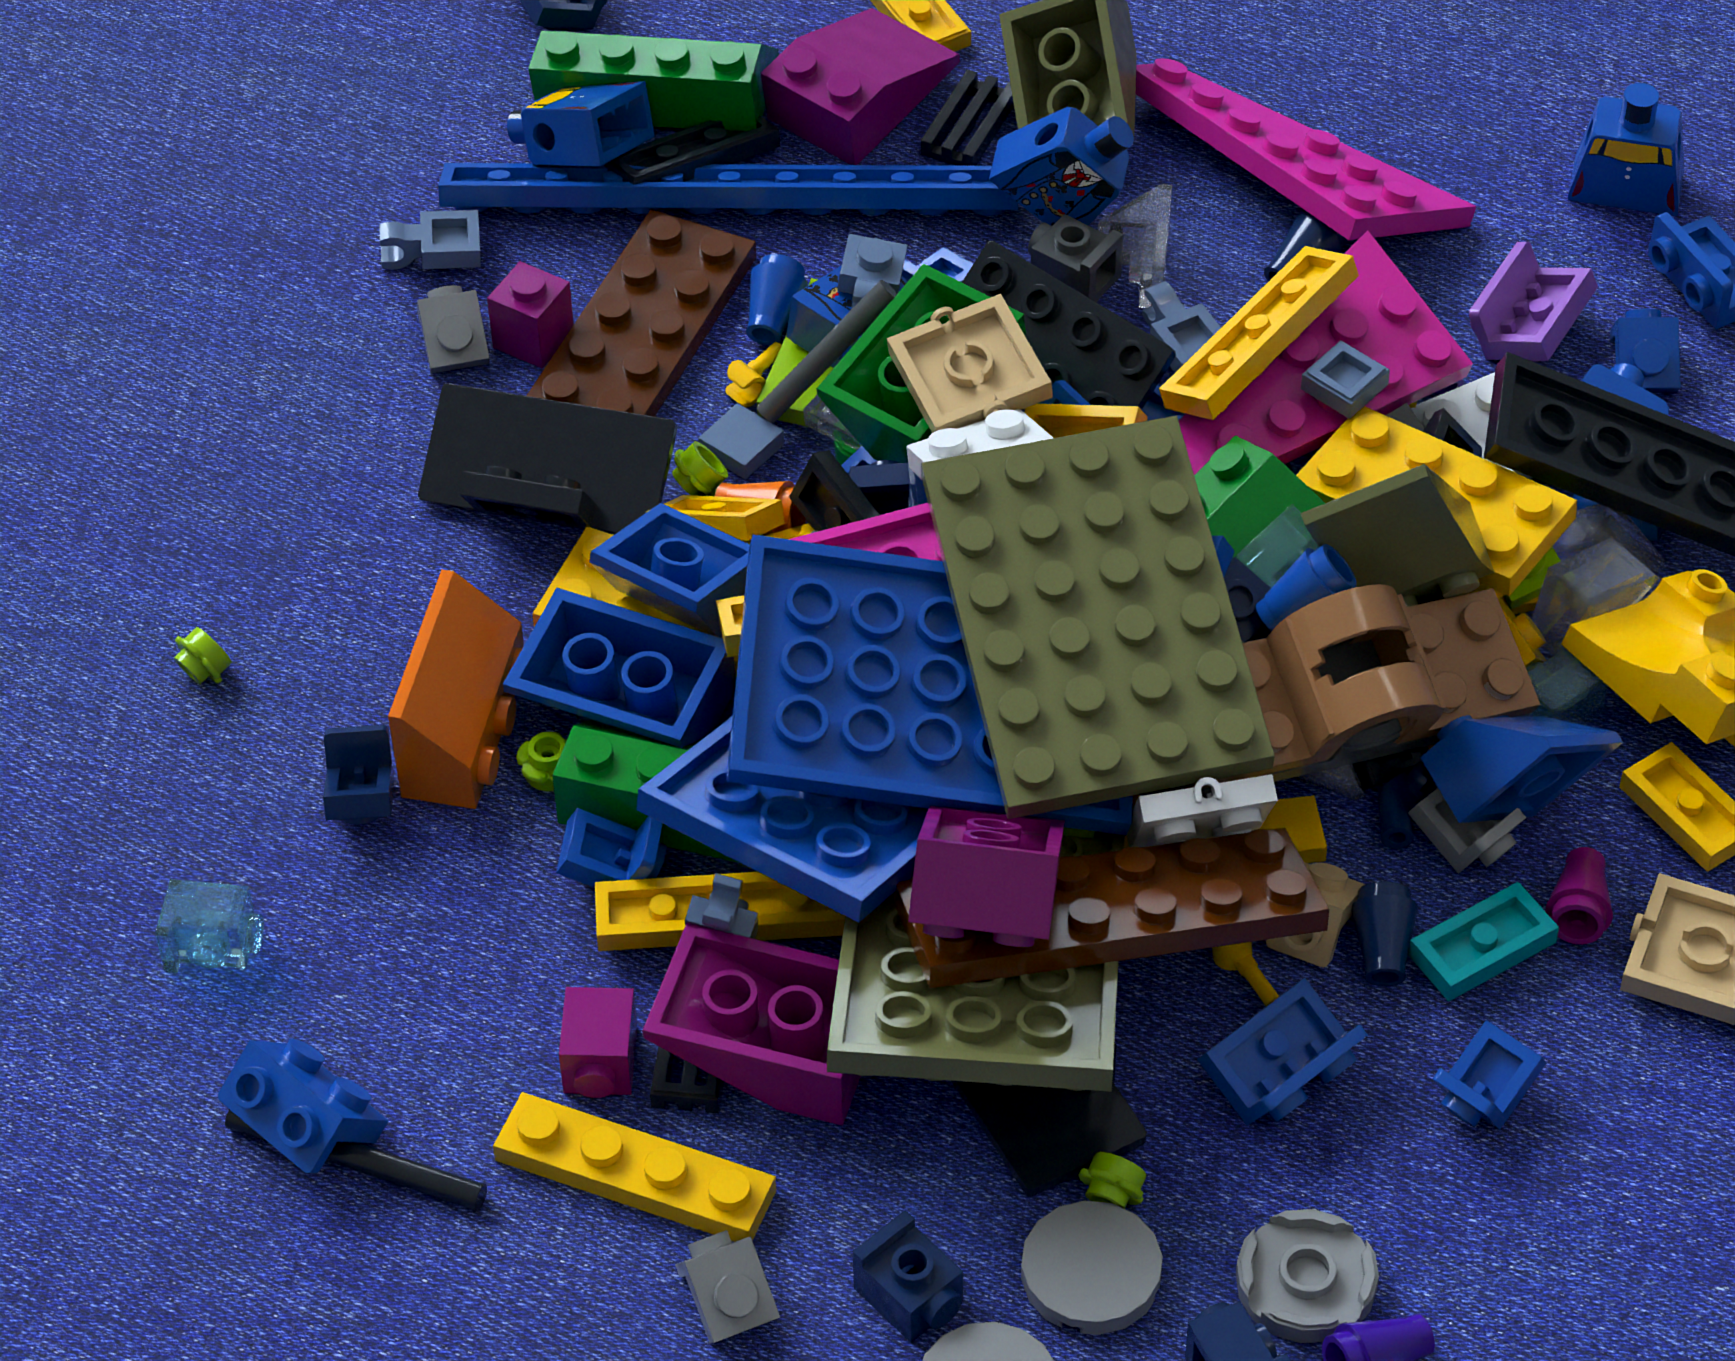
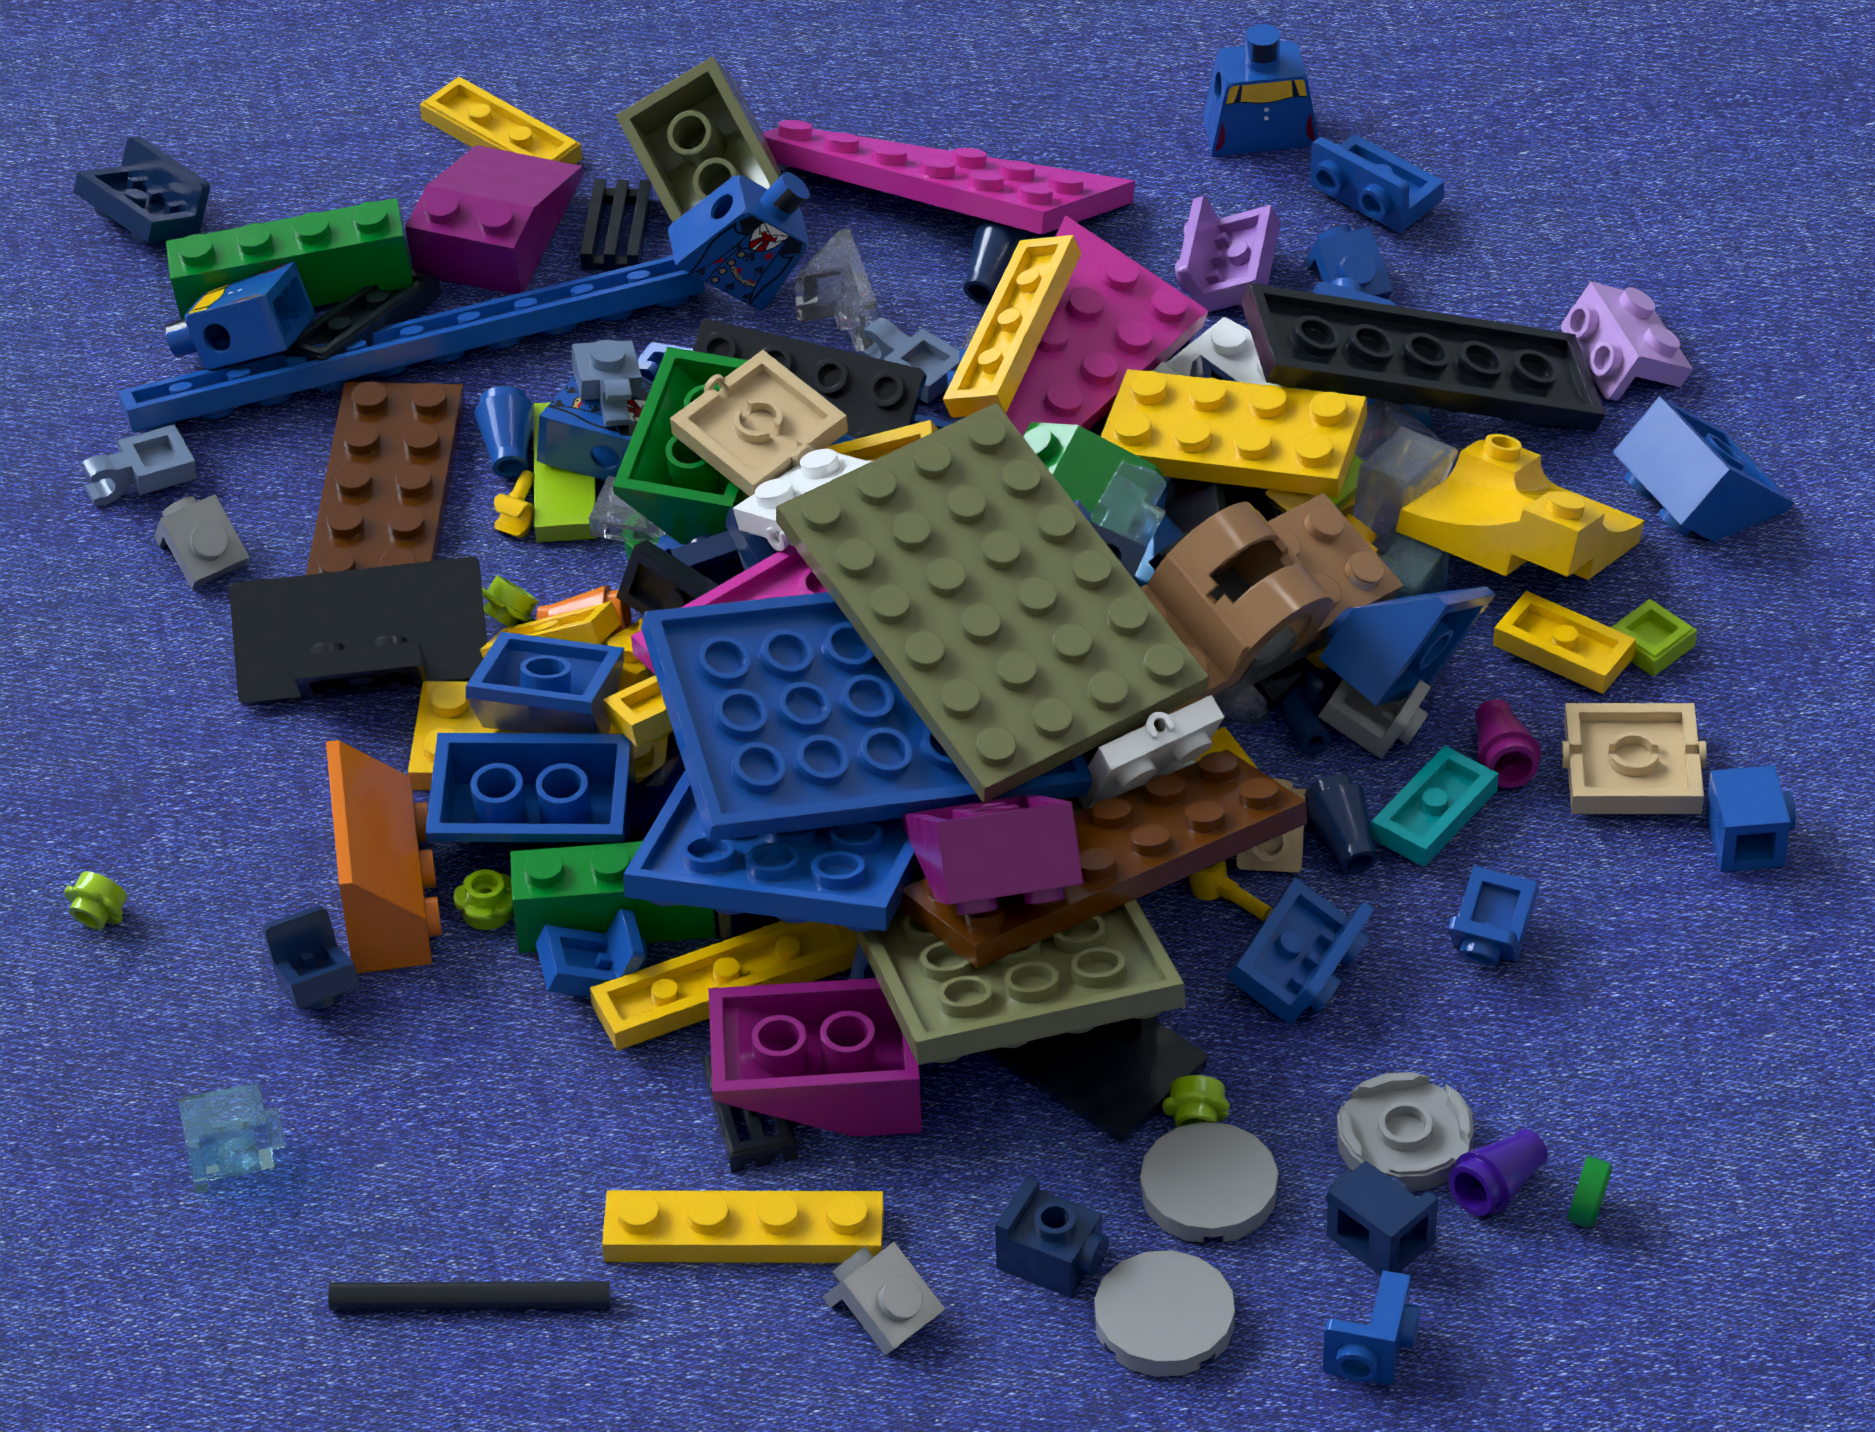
camera: 20 degrees left, 5 degrees down
blue bracket [218,1039,389,1174] -> none
magenta brick [487,261,574,369] -> none
magenta brick [559,987,638,1098] -> none
sand blue plate [685,873,759,939] -> none
sand blue tile [698,403,784,480] -> none
dark grey bar [757,280,897,423] -> none
dark grey brick [1028,214,1123,302] -> none
blue cone [1255,544,1357,631] -> none
sand blue tile [1301,340,1390,419] -> none
olive slope [1301,464,1495,607] -> none

